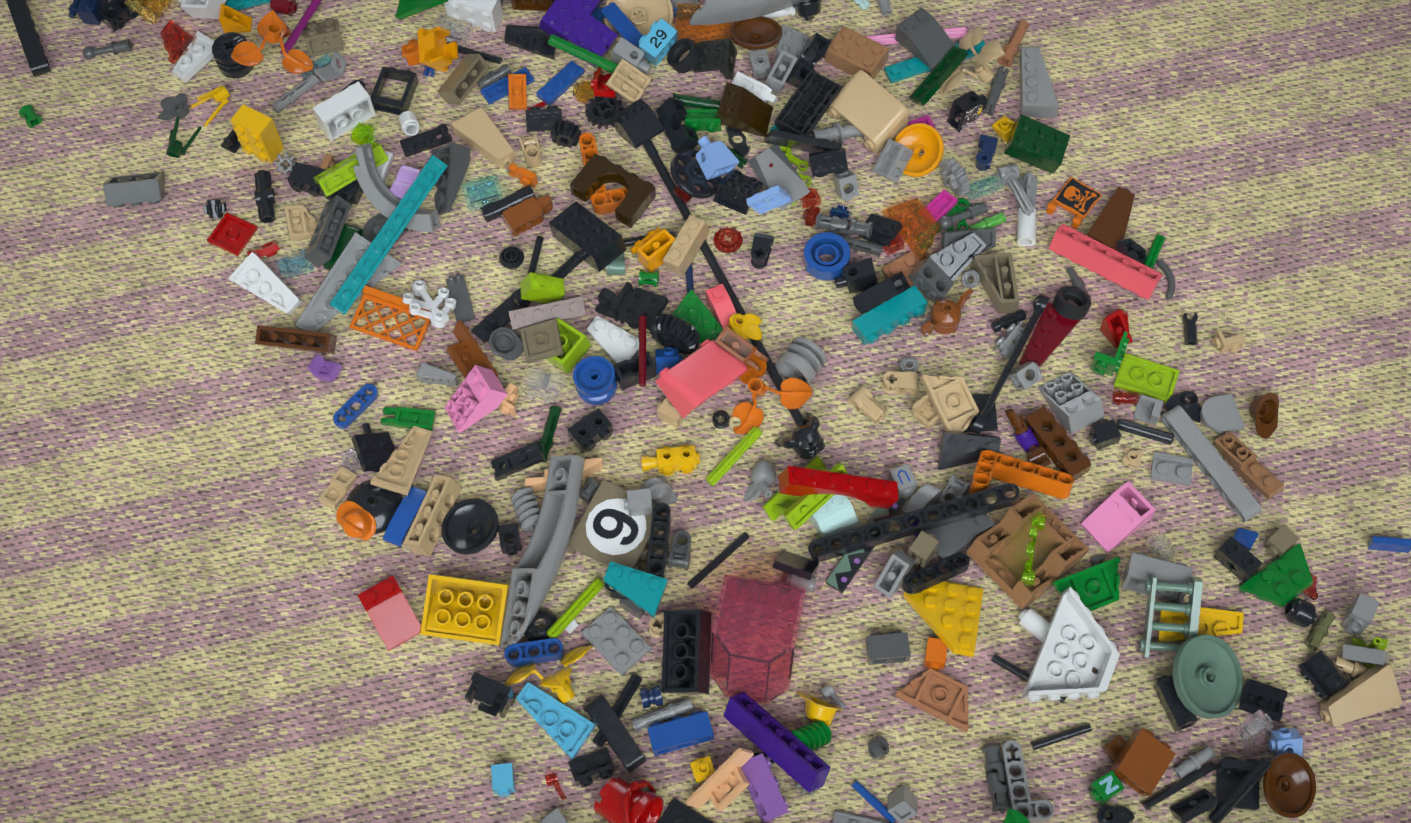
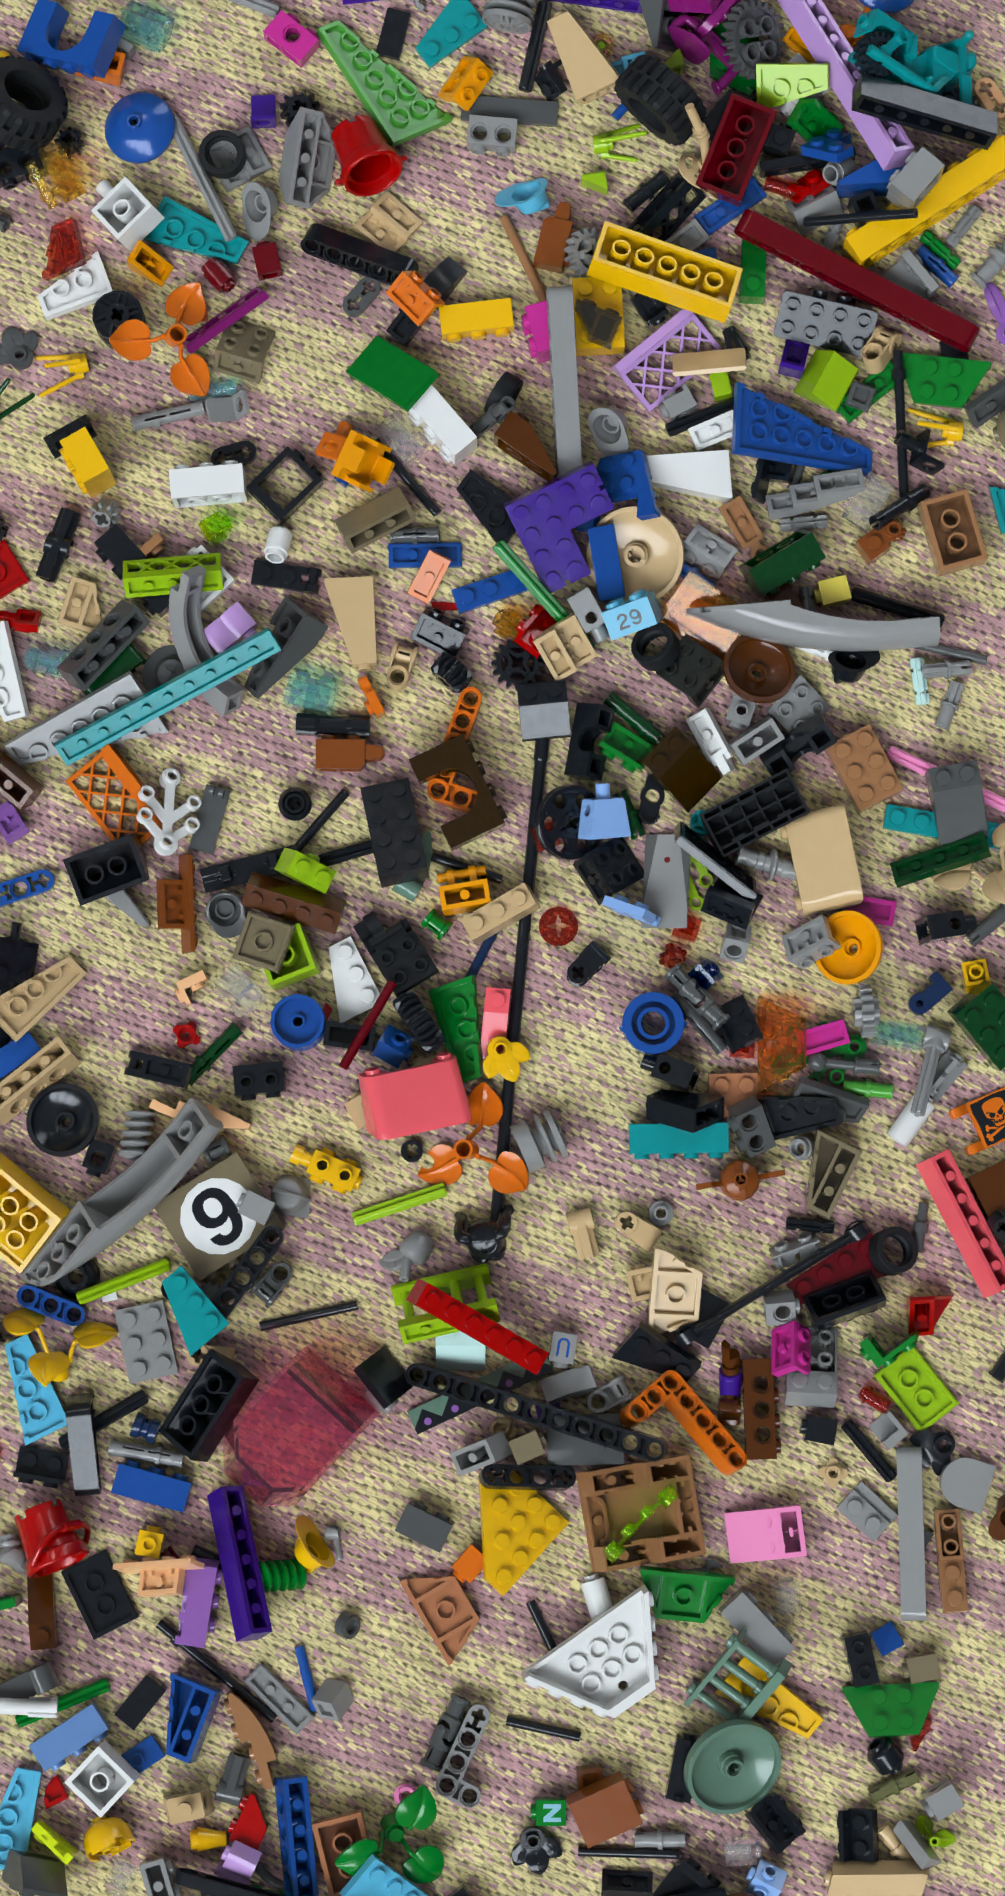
camera: 30 degrees right, 20 degrees up
green hinge [380,407,436,431] -> none
bright pink slope [444,365,507,433] -> none
dark orange hinge [715,326,769,372] -> none
none -> black slope [63,832,149,906]
none -> red plate [173,1021,200,1049]
none -> dark pink bracket [771,1320,811,1377]
none -> black slope [802,1270,886,1332]

